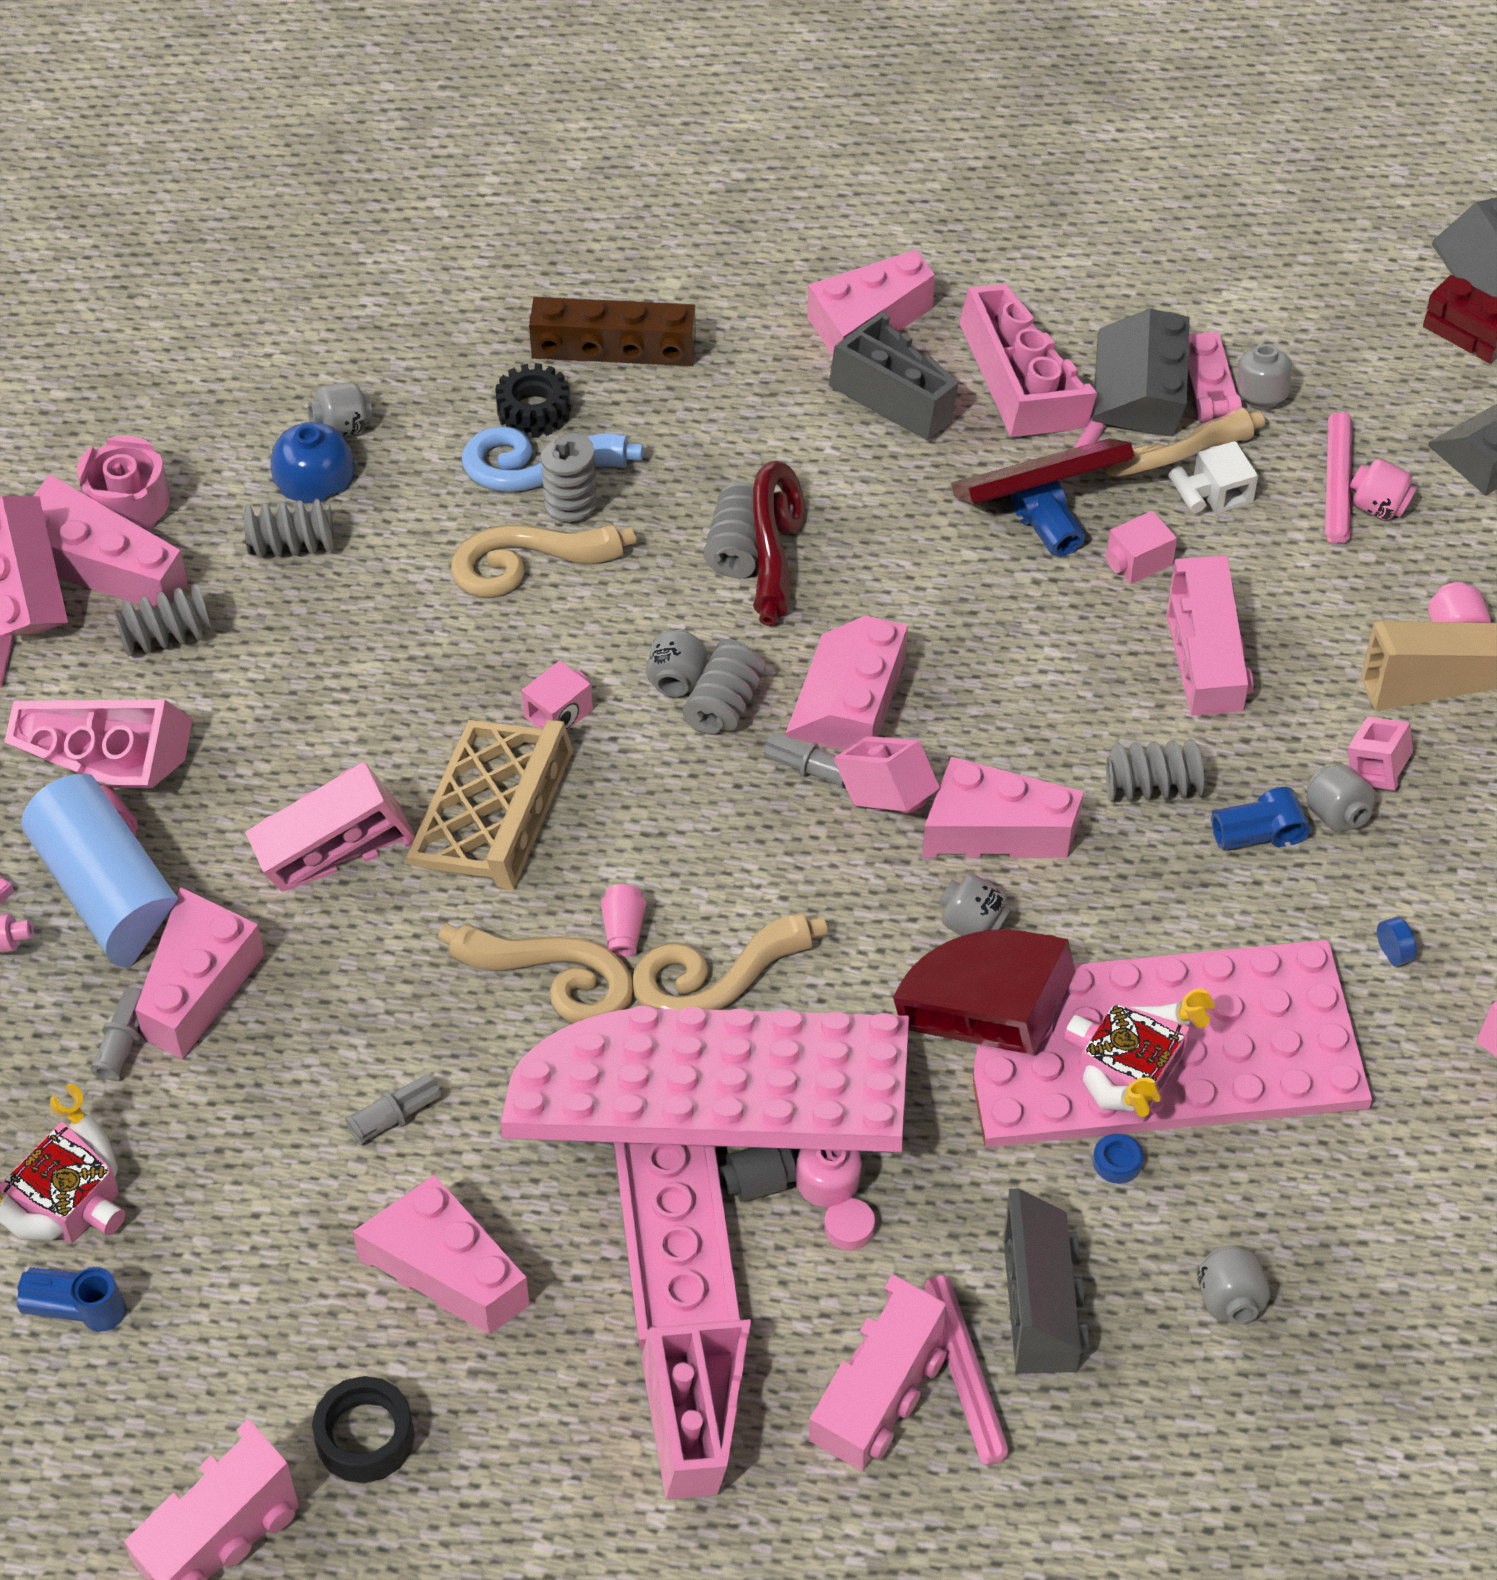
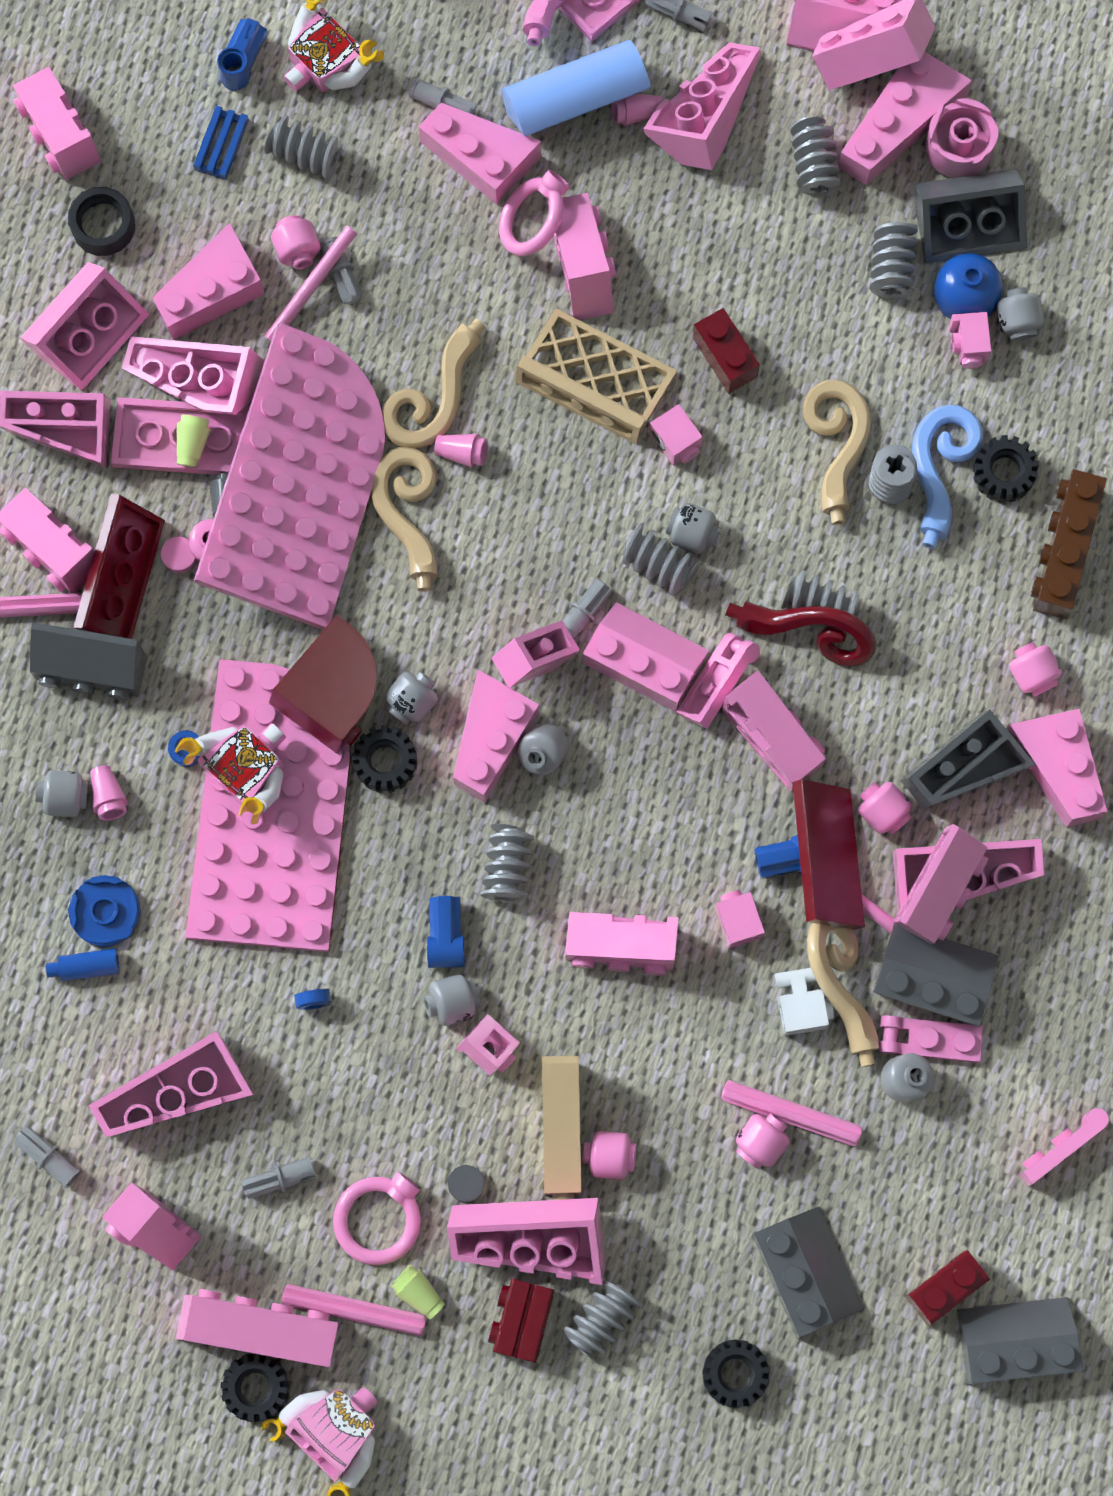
camera: 105 degrees right, 25 degrees up
none -> bright pink slope [20,262,150,391]
none -> blue cylinder [46,948,120,982]
none -> blue tile [68,875,141,947]
none -> dark red tile [73,494,165,639]
none -> bright pink cone [90,765,128,821]
none -> bright pink wedge [122,336,265,415]
none -> yellowish green cone [176,415,211,468]
none -> blue tile [193,105,249,180]
none -> light grey piece [264,115,341,179]
none -> bright pink bar [264,226,357,341]
none -> bright pink head [271,215,321,269]
none -> black tyre [352,725,417,793]
none -> bright pink piece [499,169,570,256]
none -> light grey head [517,723,569,775]
none -> bright pink plate [676,633,760,729]
none -> dark red brick [693,308,760,394]
none -> bright pink wedge [722,670,826,792]
none -> bright pink head [858,782,912,835]
none -> bright pink slope [893,824,989,944]
none -> dark grey slope [914,169,1027,263]
none -> bright pink brick [949,312,991,369]
none -> bright pink head [1009,642,1062,697]
none -> bright pink plate [1019,1108,1109,1186]

